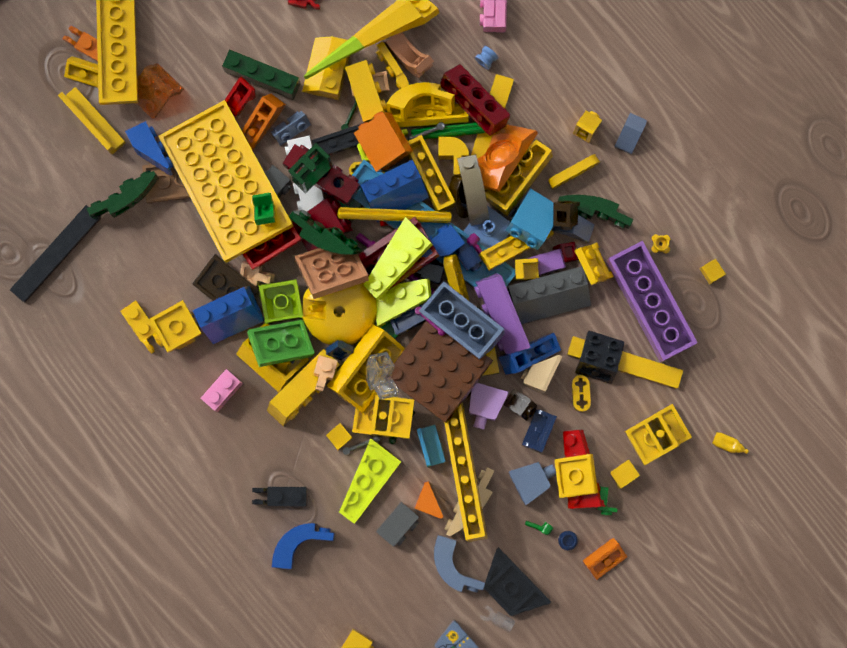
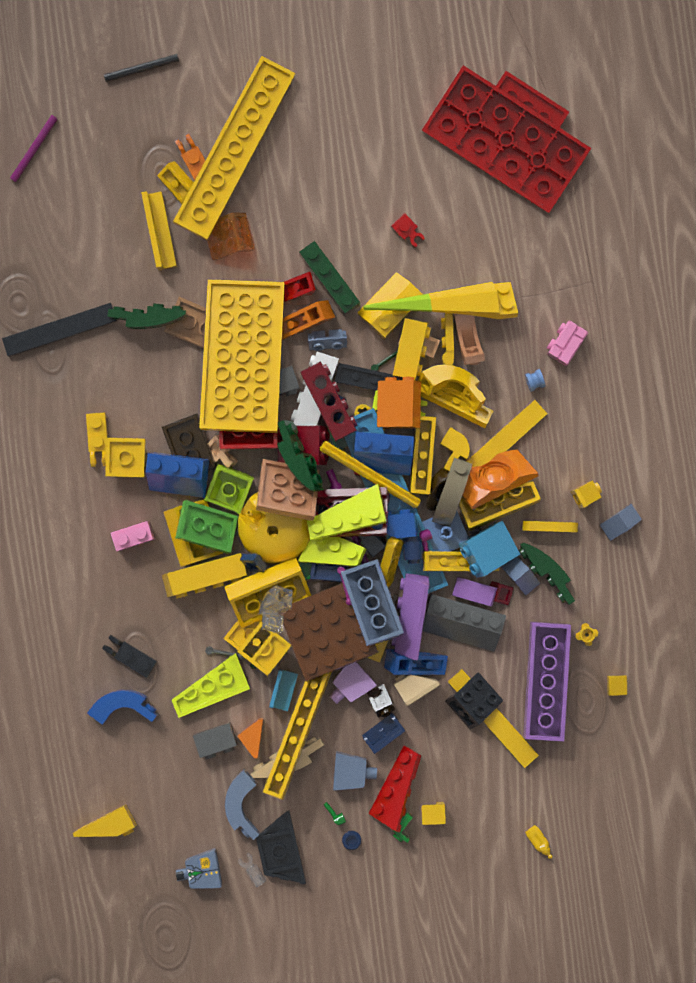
camera: 25 degrees right, 5 degrees up
blue slope [125,121,173,176] -> none
green bracket [252,193,275,225] -> none
dark green window [288,143,333,194] -> none
light nougat plate [313,355,338,392] -> none
yellow slope [326,423,353,450] -> none
dark grey hinge [408,122,445,141] -> none
green axle [411,123,485,139] -> none
dark red brick [440,64,510,136] -> none
yellow panel [515,258,539,280] -> none
dark brown brick [553,200,580,230] -> none
yellow tile [554,454,598,498] -> none
yellow beam [571,375,591,412] -> none
yellow plate [575,242,614,285] -> none
orange slope [583,538,627,580] -> none
yellow bracket [624,404,692,465] -> none

